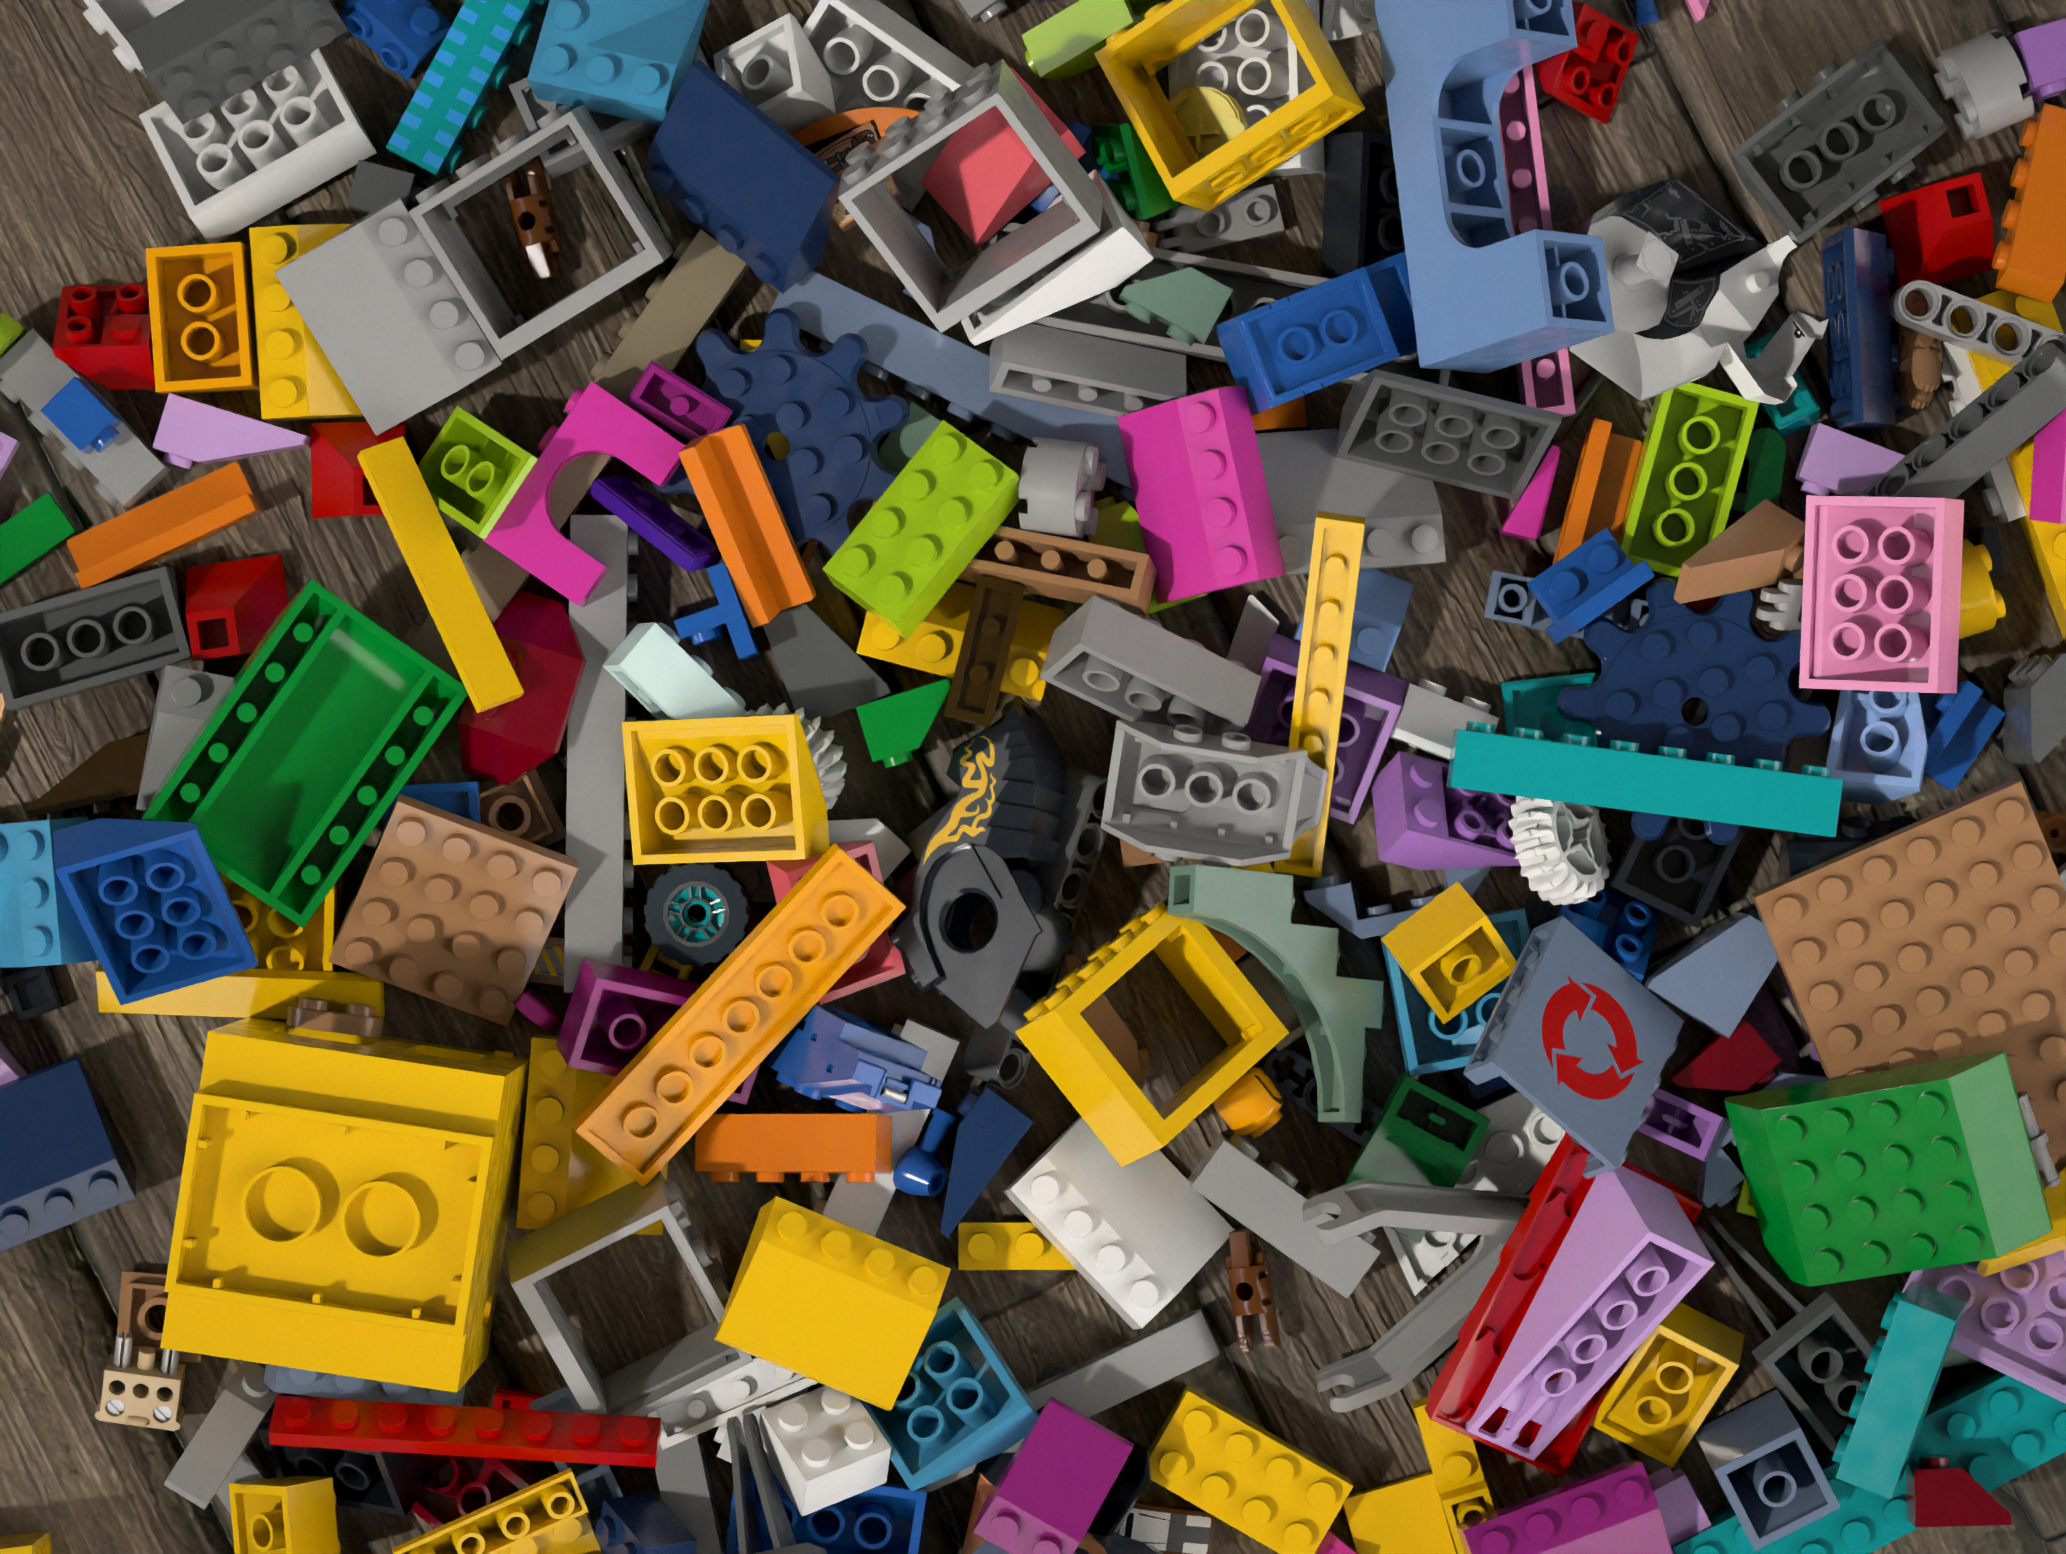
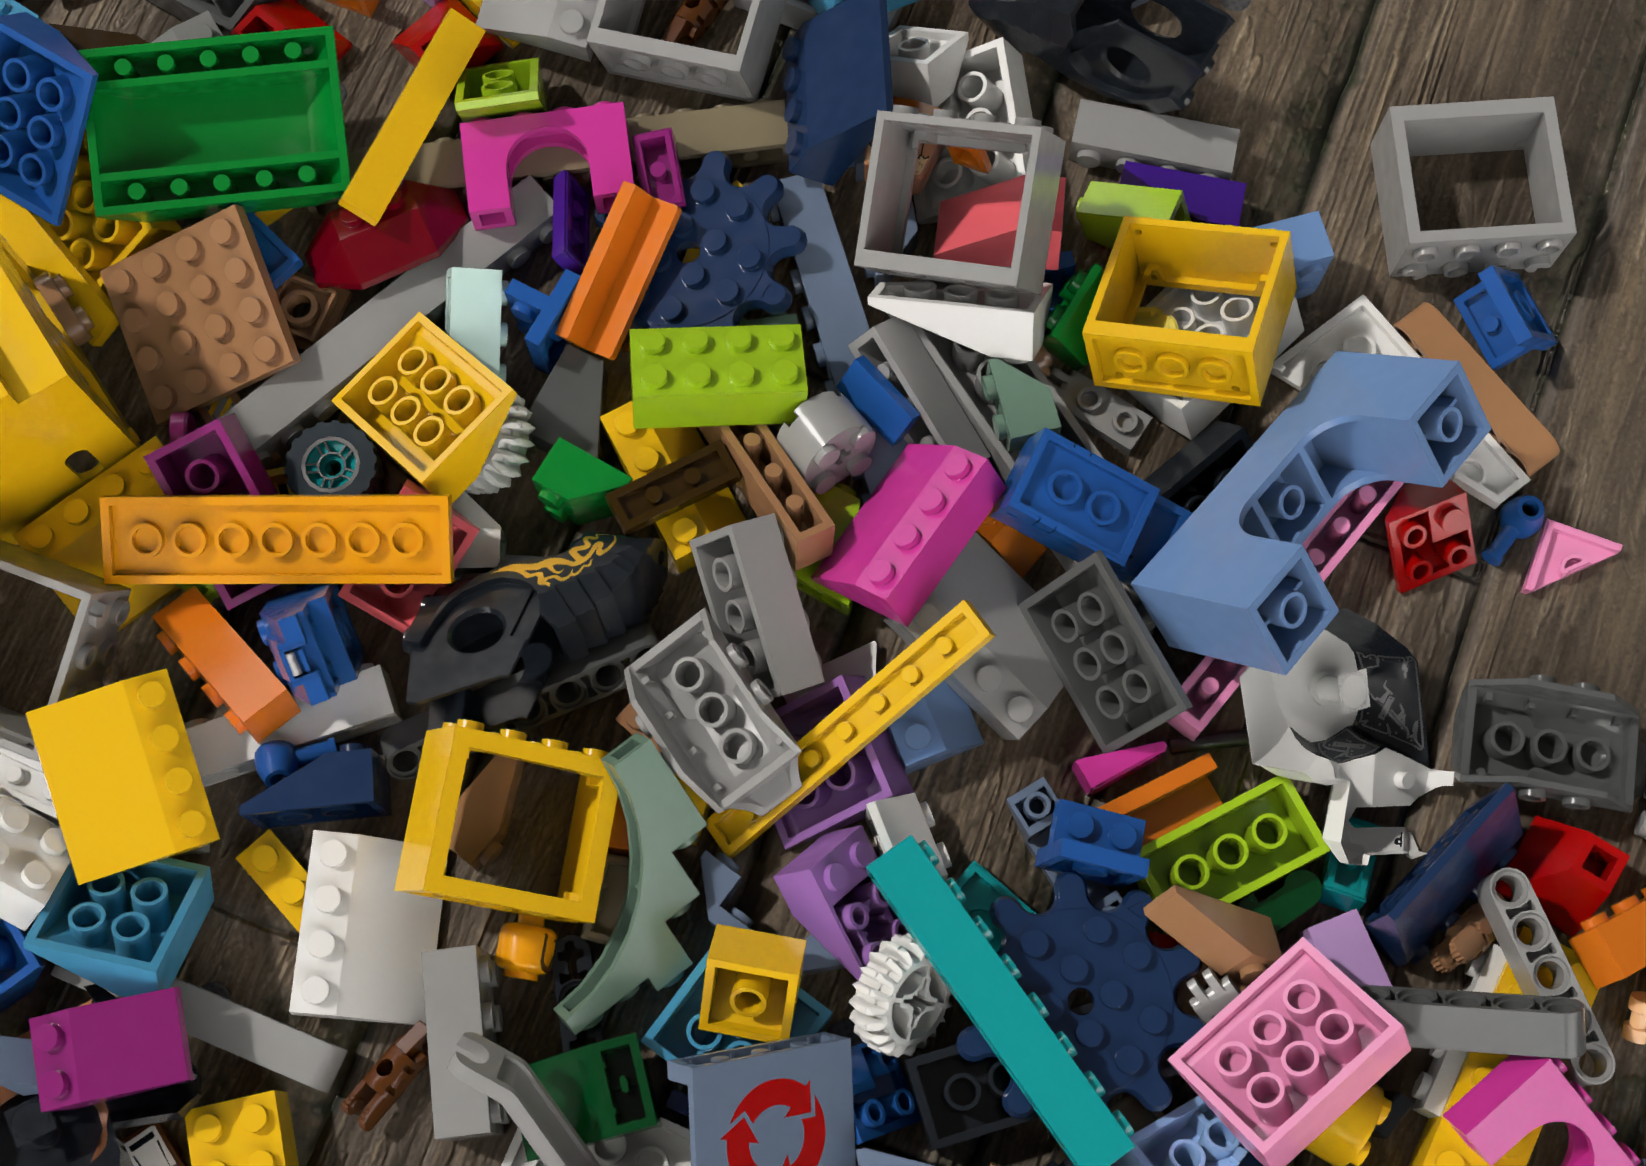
camera: 50 degrees right, 15 degrees down
none -> blue tile [836,355,921,446]

